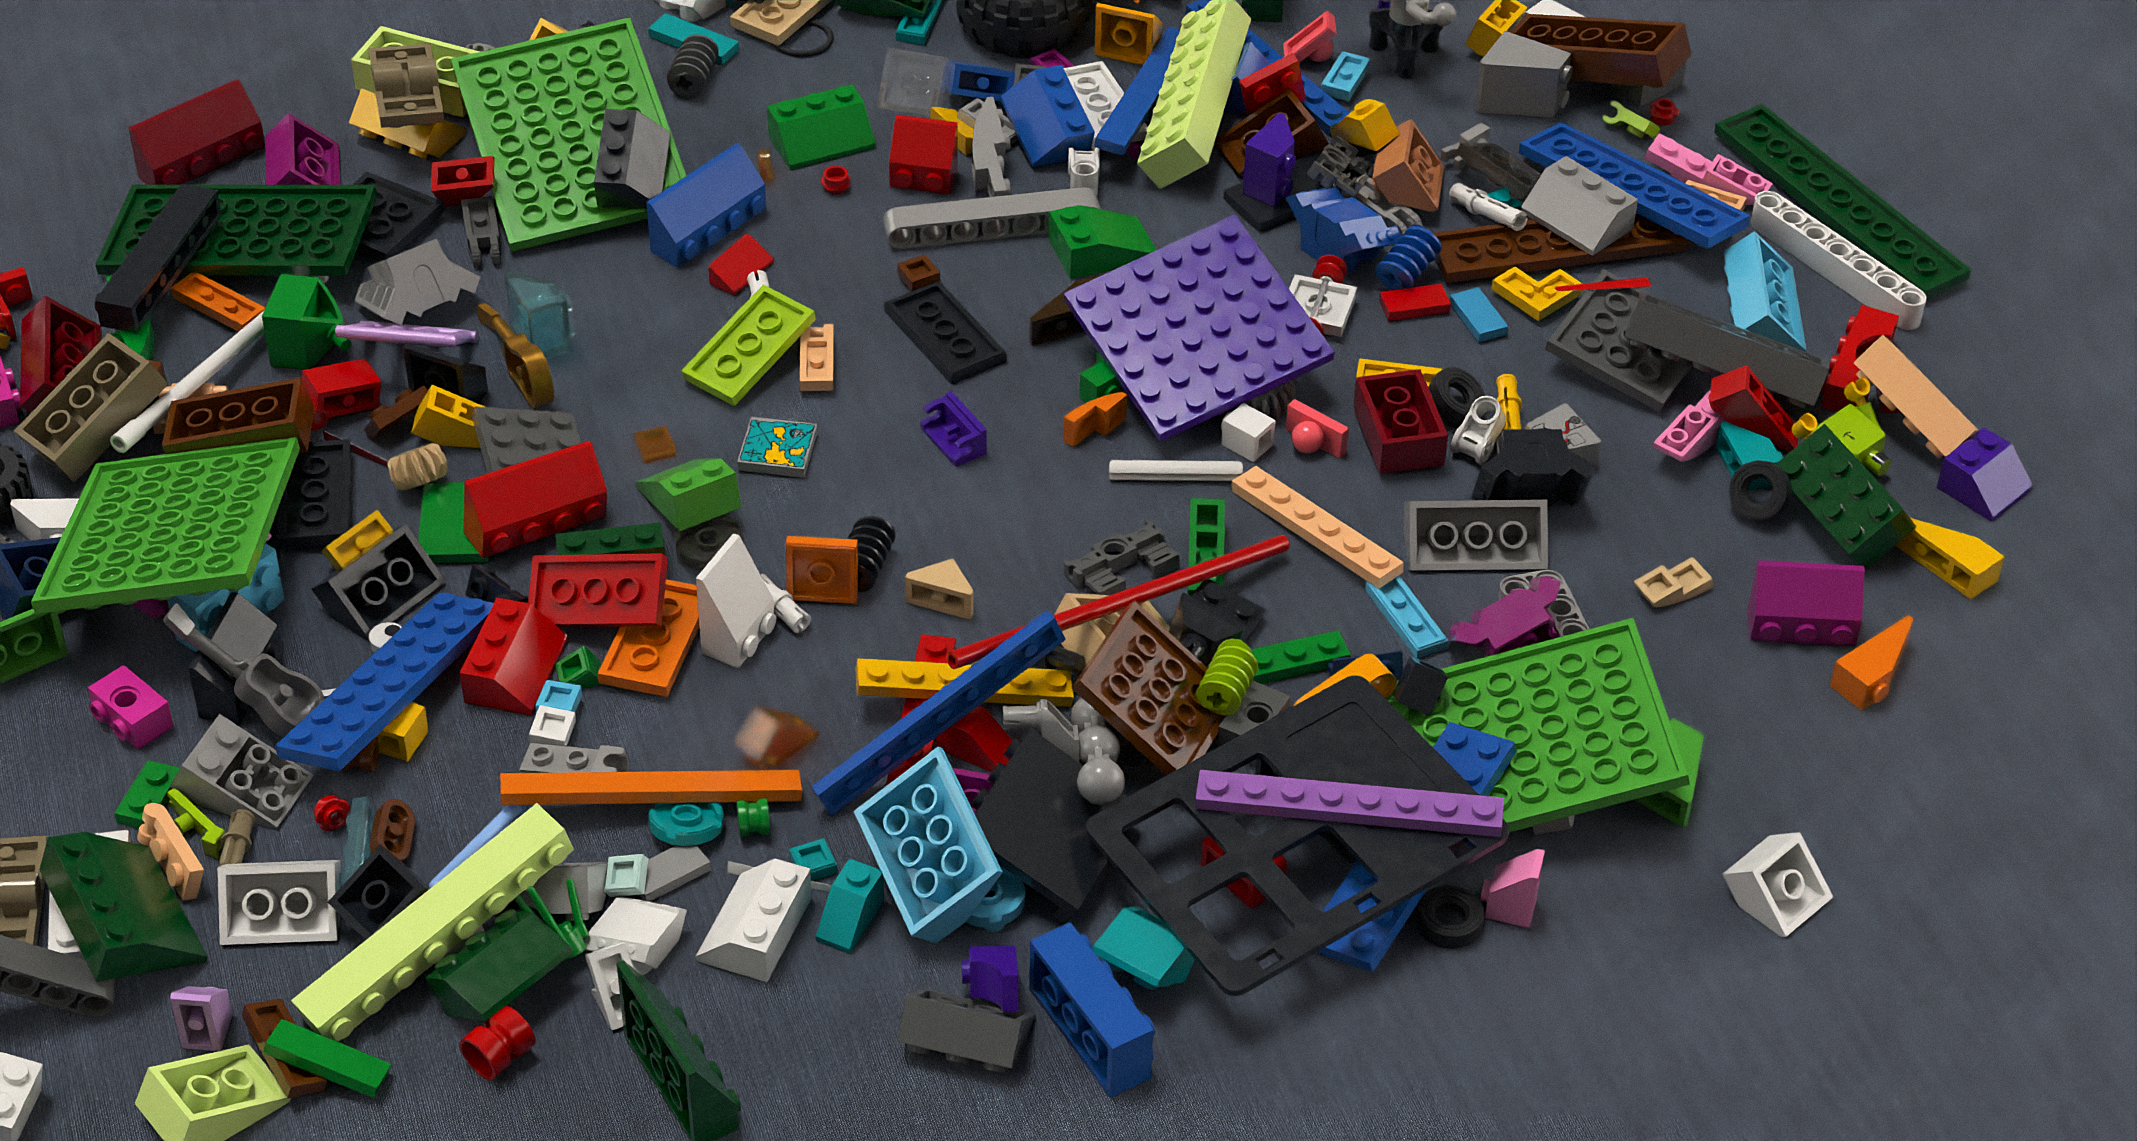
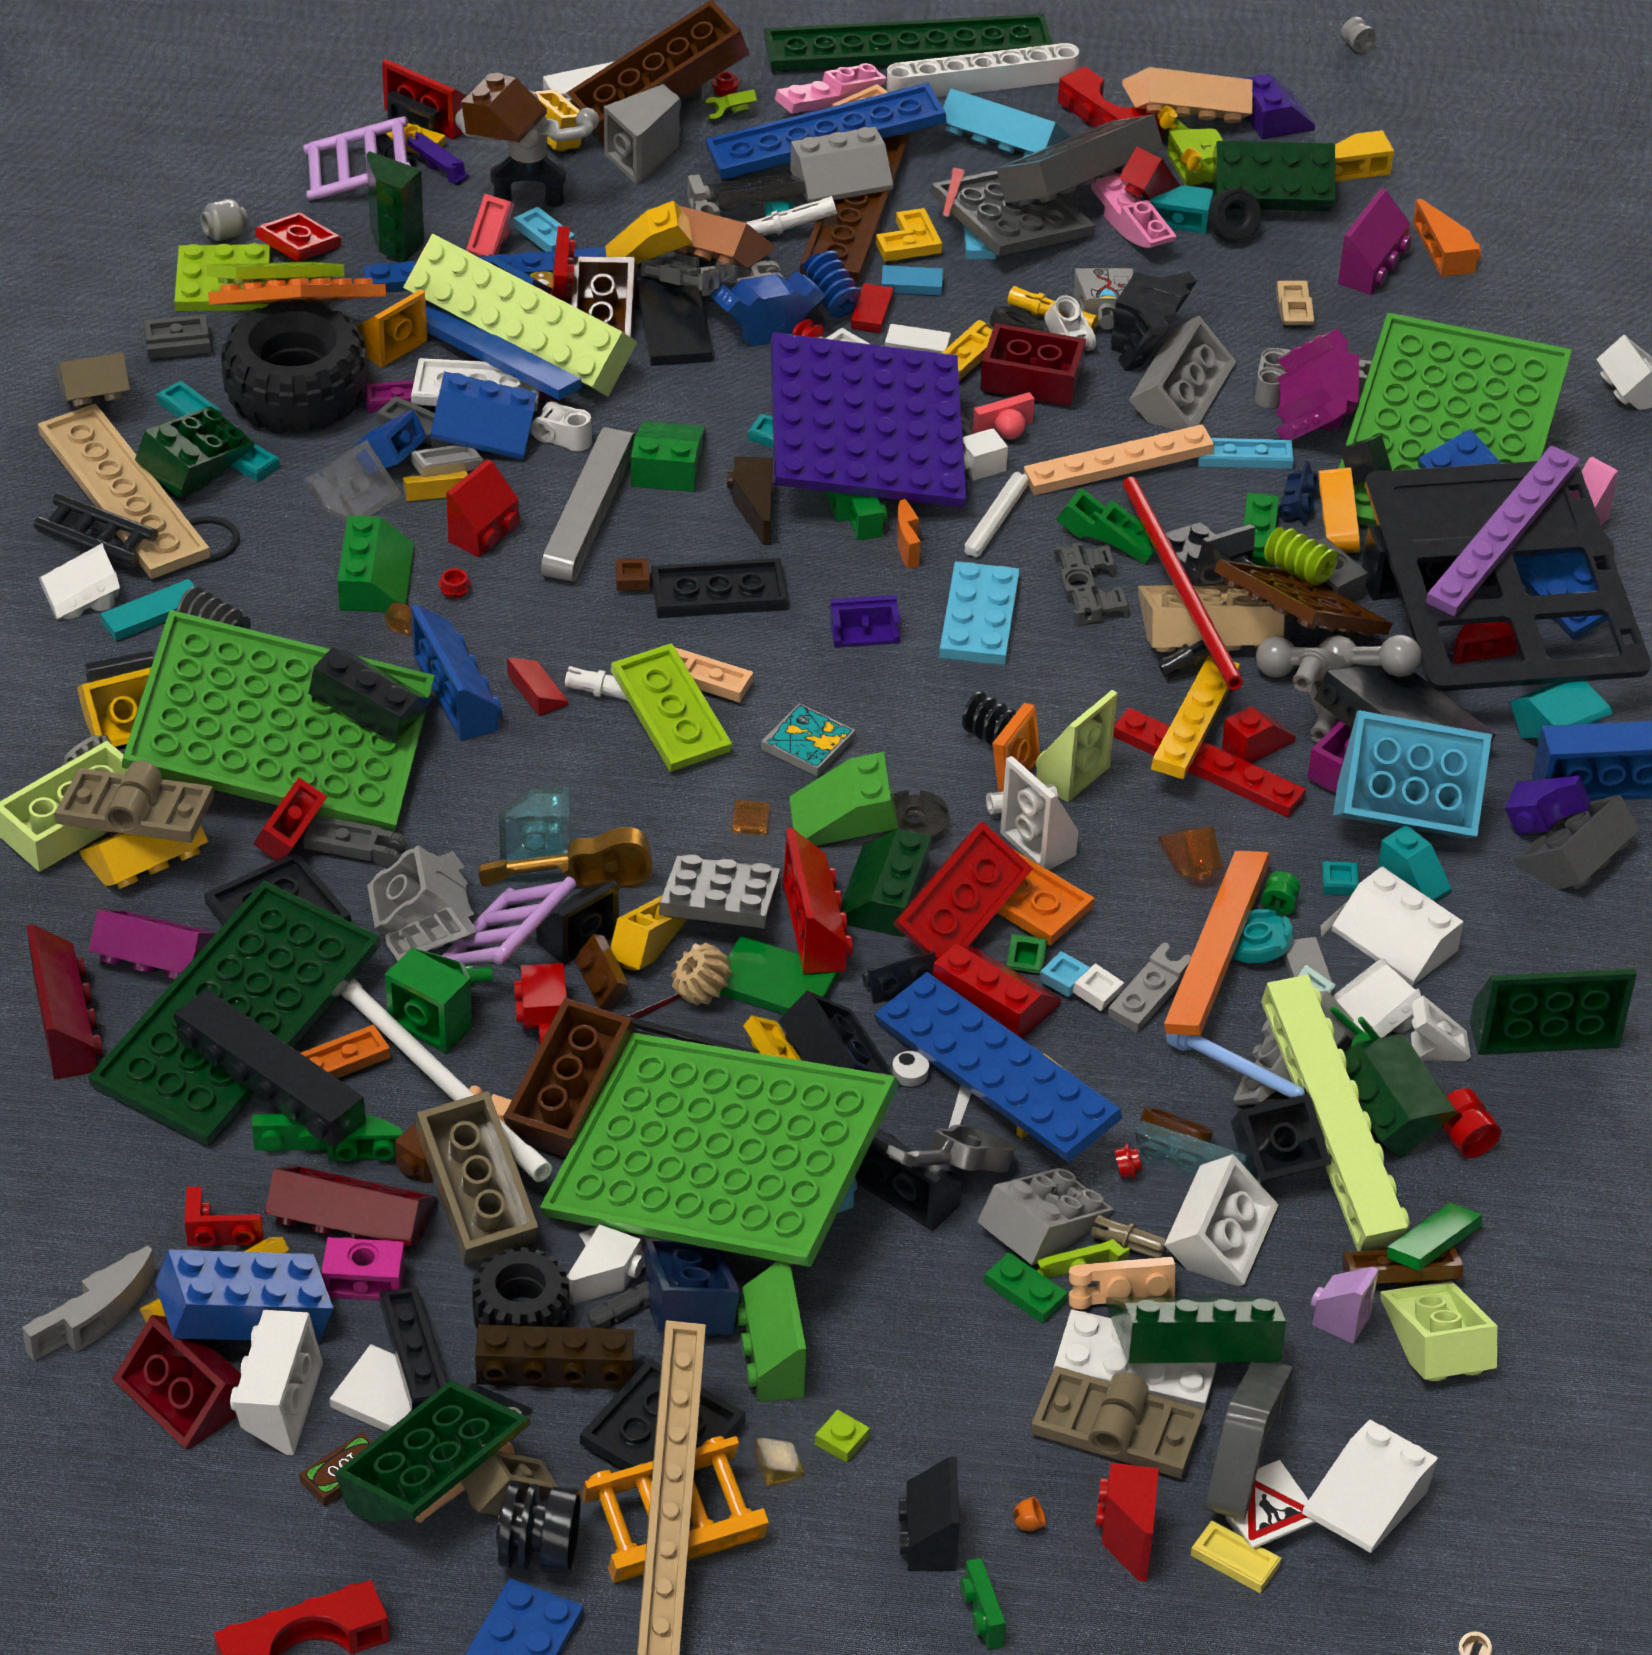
camera: 65 degrees left, 0 degrees up
dark pink brick [88,665,174,750] -> none
blue plate [811,610,1066,816] -> none
tan slope [905,558,973,620] -> none
light grey slope [971,97,1011,197] -> none
dark purple slope [1243,112,1296,207] -> none
none -> white tile [885,324,951,353]
none -> medium azure plate [939,561,1020,665]
none -> yellowish green slope [1036,690,1118,802]

